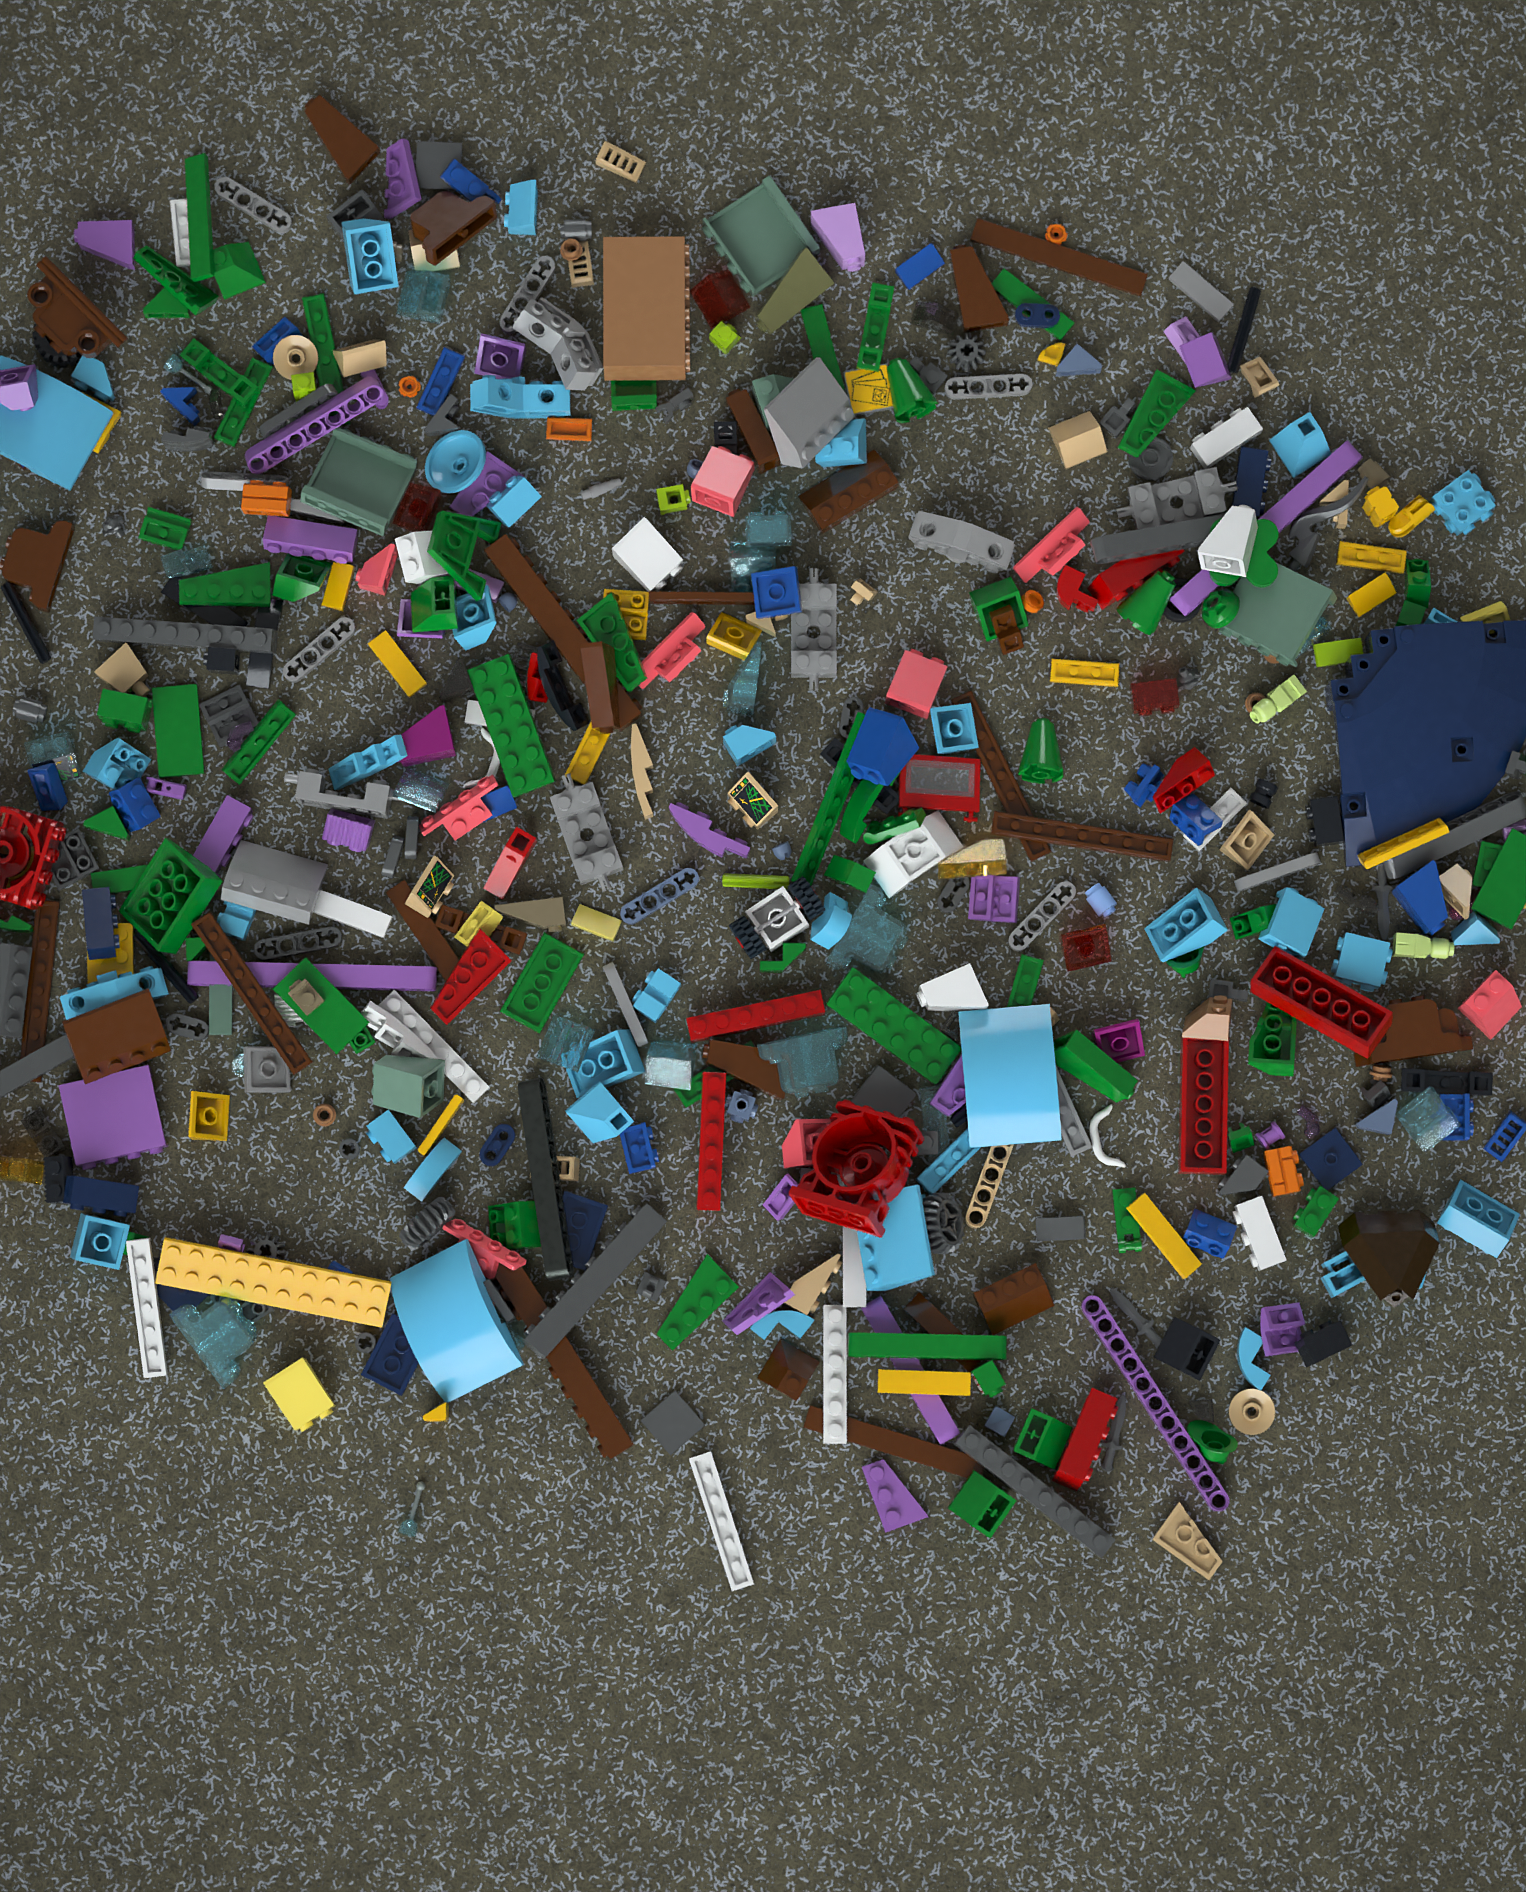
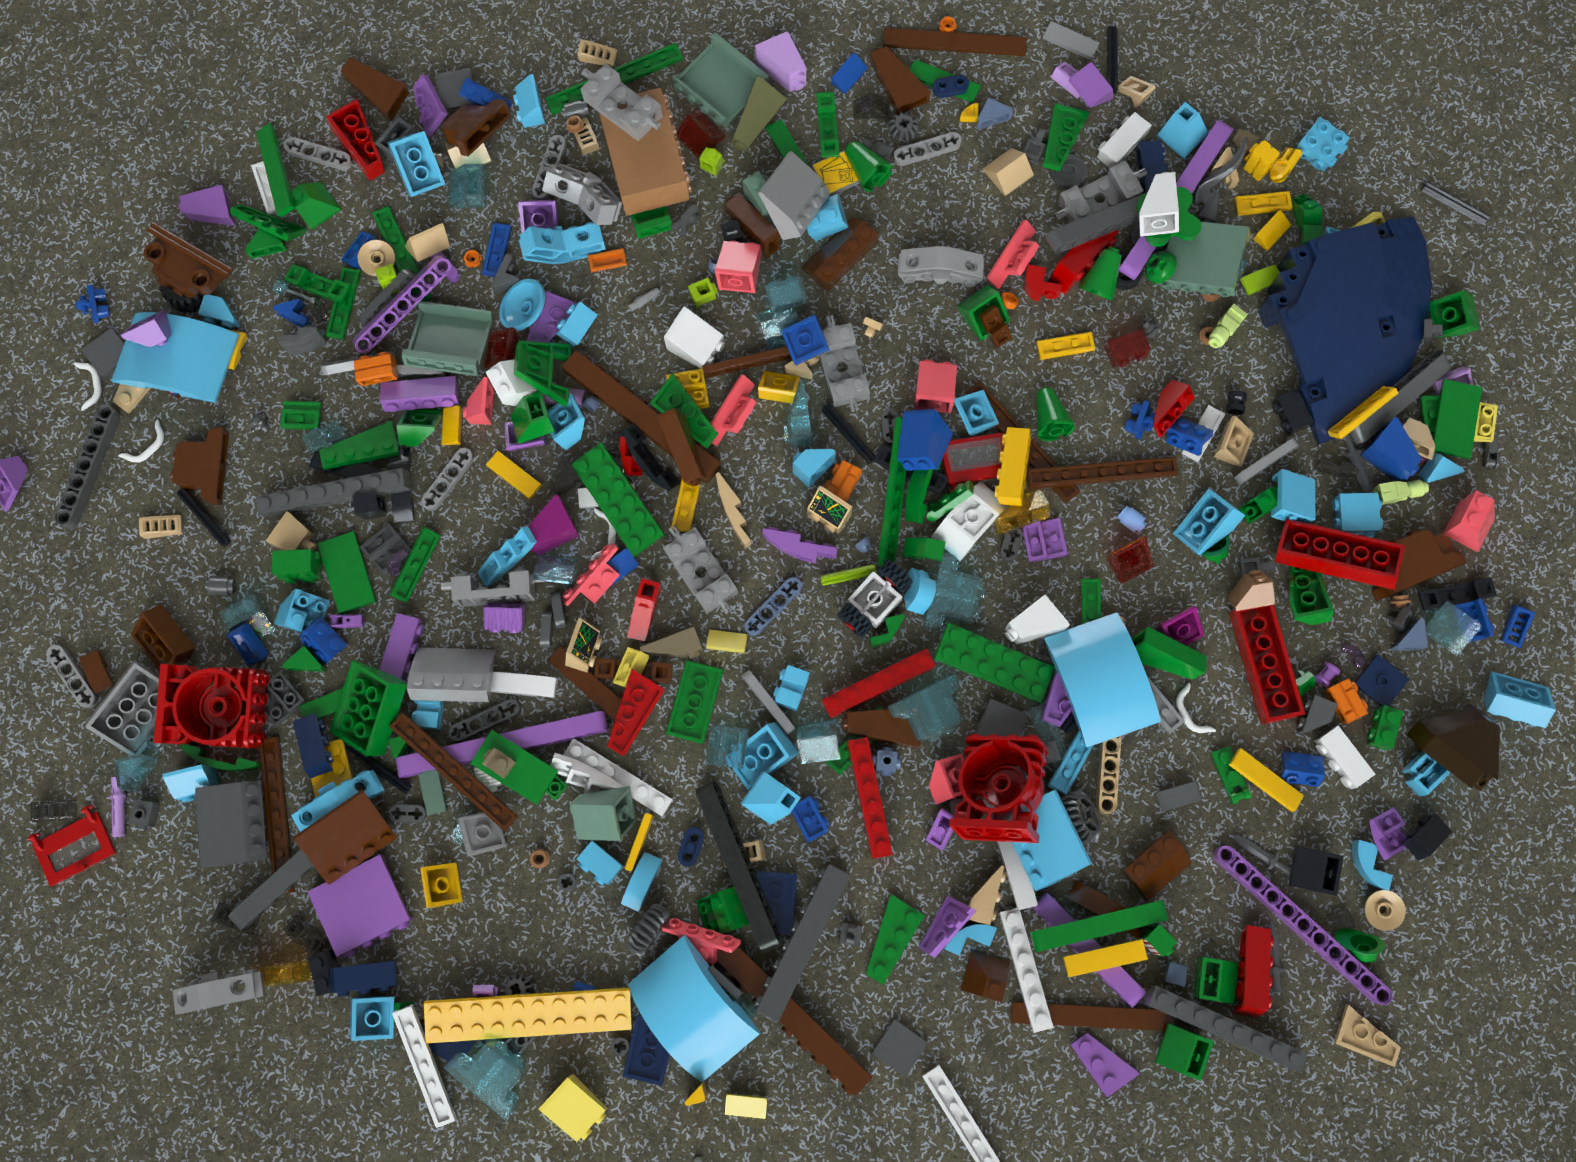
camera: 10 degrees left, 5 degrees down
light grey beam [1008,881,1076,952] -> none
none -> red wedge [326,99,385,181]
none -> green tile [545,42,683,116]
none -> light grey brick [581,63,663,141]
none -> light yellow slope [725,1093,767,1119]
none -> black axle [822,404,875,464]
none -> orange brick [824,460,862,502]
none -> yellow brick [995,427,1031,506]

